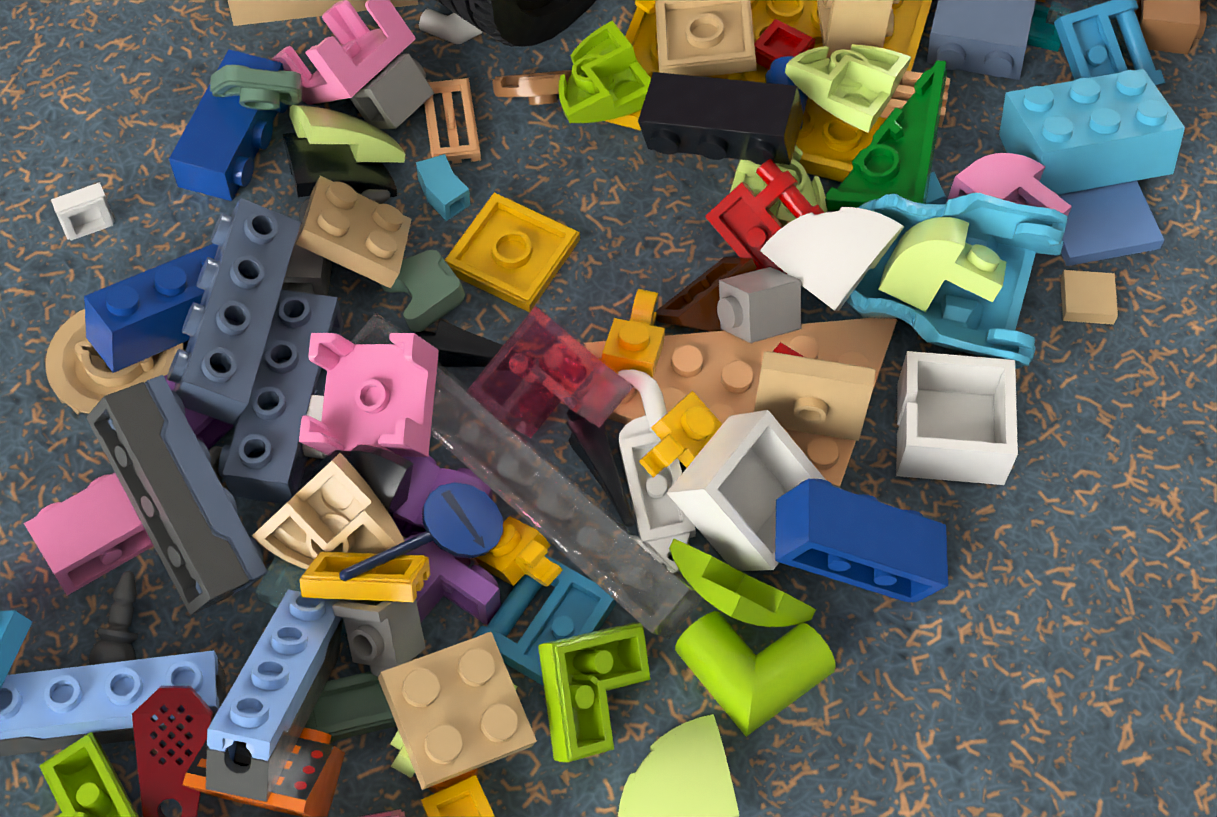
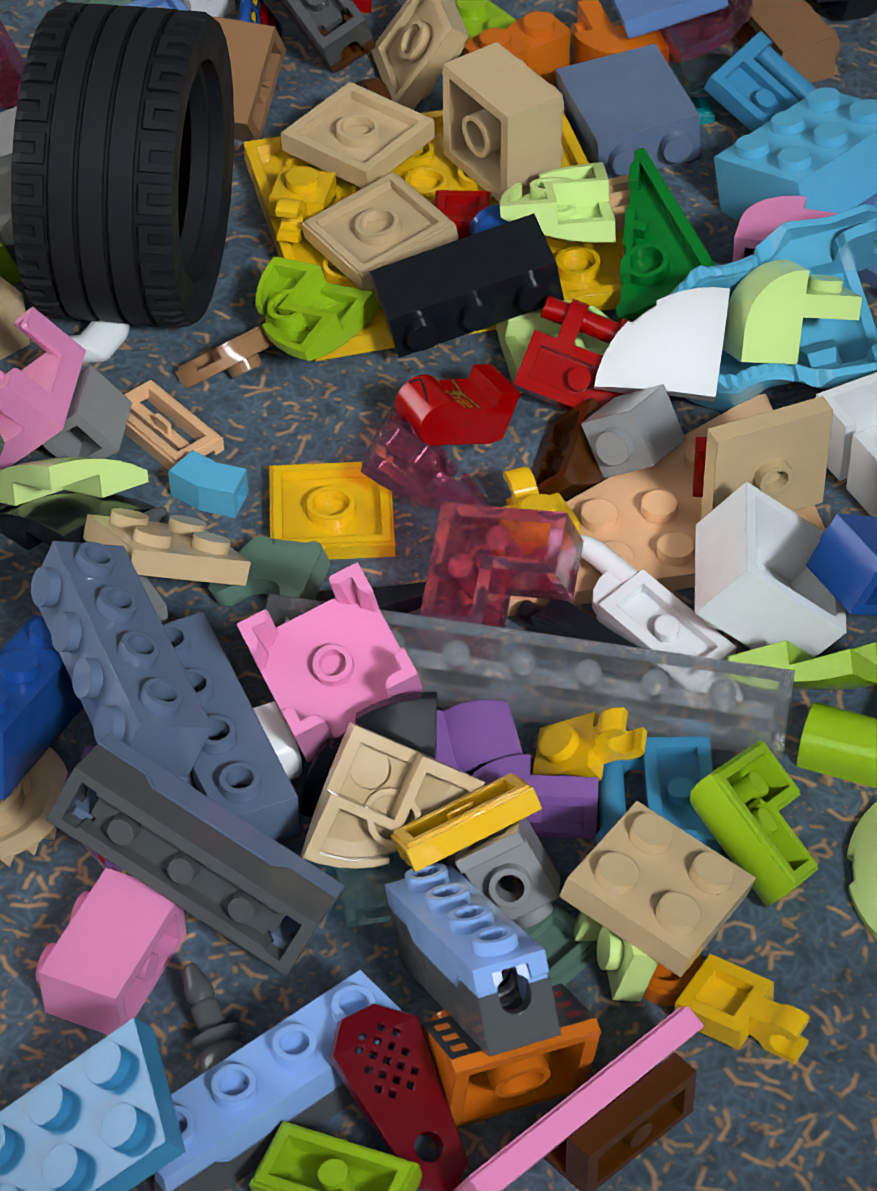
camera: 30 degrees left, 15 degrees down
blue piece [339,482,503,581] -> none
yellow plate [639,391,722,478] -> none
none -> clear pink brick [361,407,489,516]
none -> red leg [394,364,521,446]

